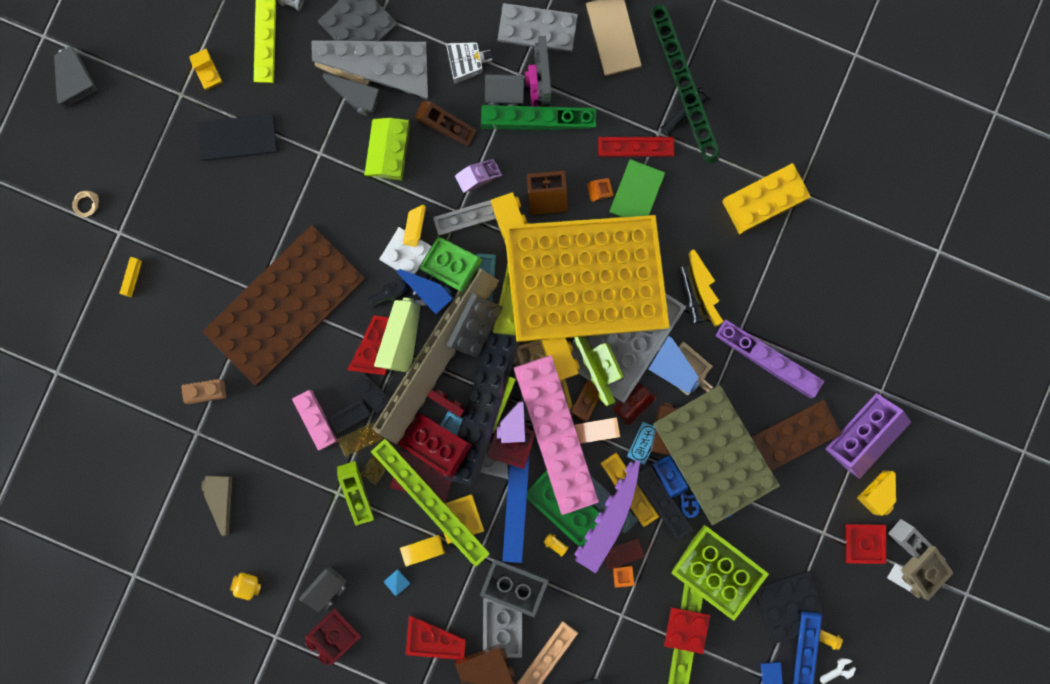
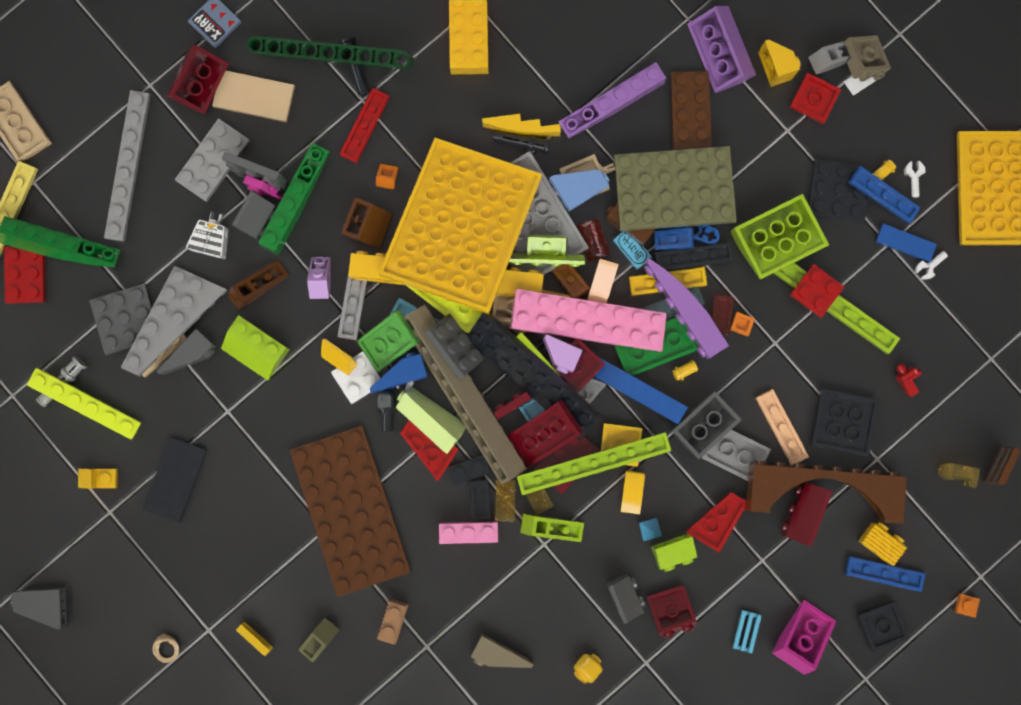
camera: 60 degrees left, 0 degrees up
bright green tile [609,159,665,217] -> none
none -> olive slope [299,618,340,662]
none -> lime slope [651,534,697,572]

